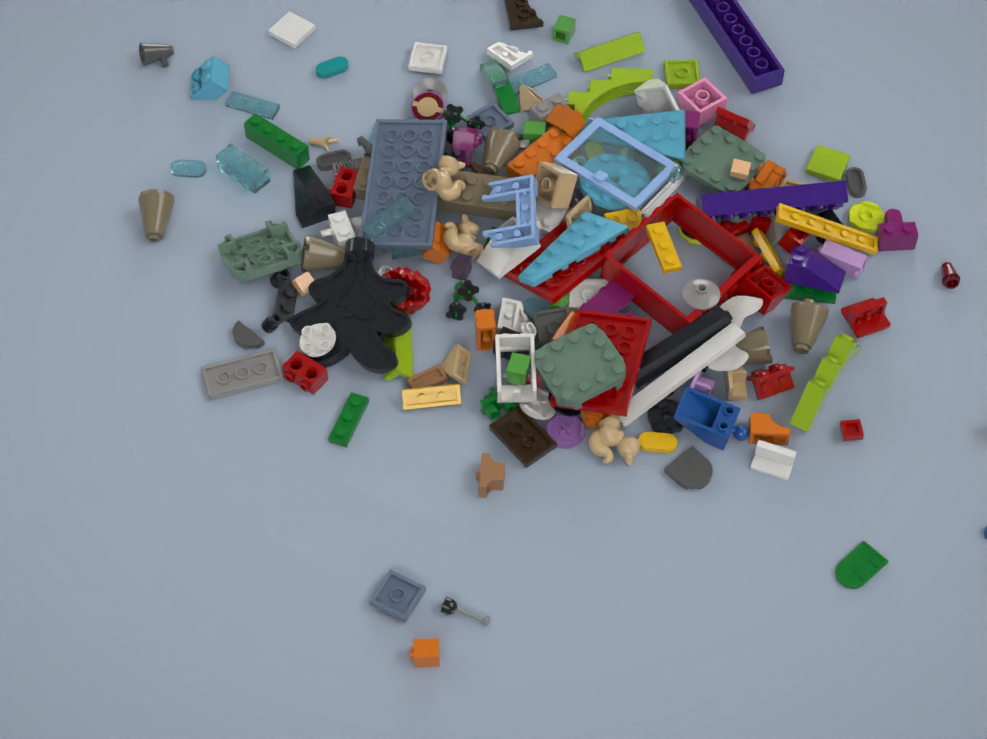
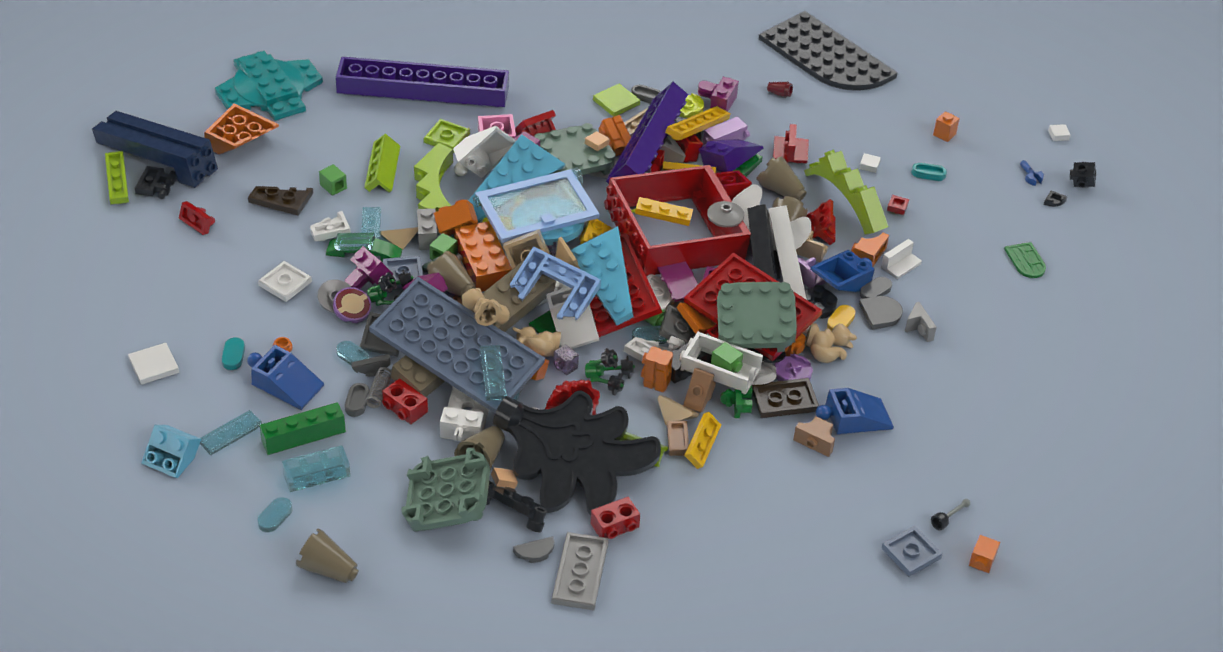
camera: 65 degrees left, 10 degrees down
dark grey piece [139,43,174,68] -> none
black wedge [293,165,336,228] -> none
white dish [299,323,336,357] -> none
tan bar [309,135,338,151] -> none
green plate [328,392,369,448] -> none
none -> blue slope [247,345,324,410]
none -> orange plate [273,337,292,352]
none -> magenta brick [345,246,393,289]
none -> medium nougat brick [683,368,716,413]
none -> blue slope [816,388,894,434]
none -> white tile [859,153,881,173]
none -> tile [860,277,892,299]
none -> light grey slope [905,302,937,342]
none -> teal tile [911,162,947,181]
none -> black tile [1043,191,1067,207]

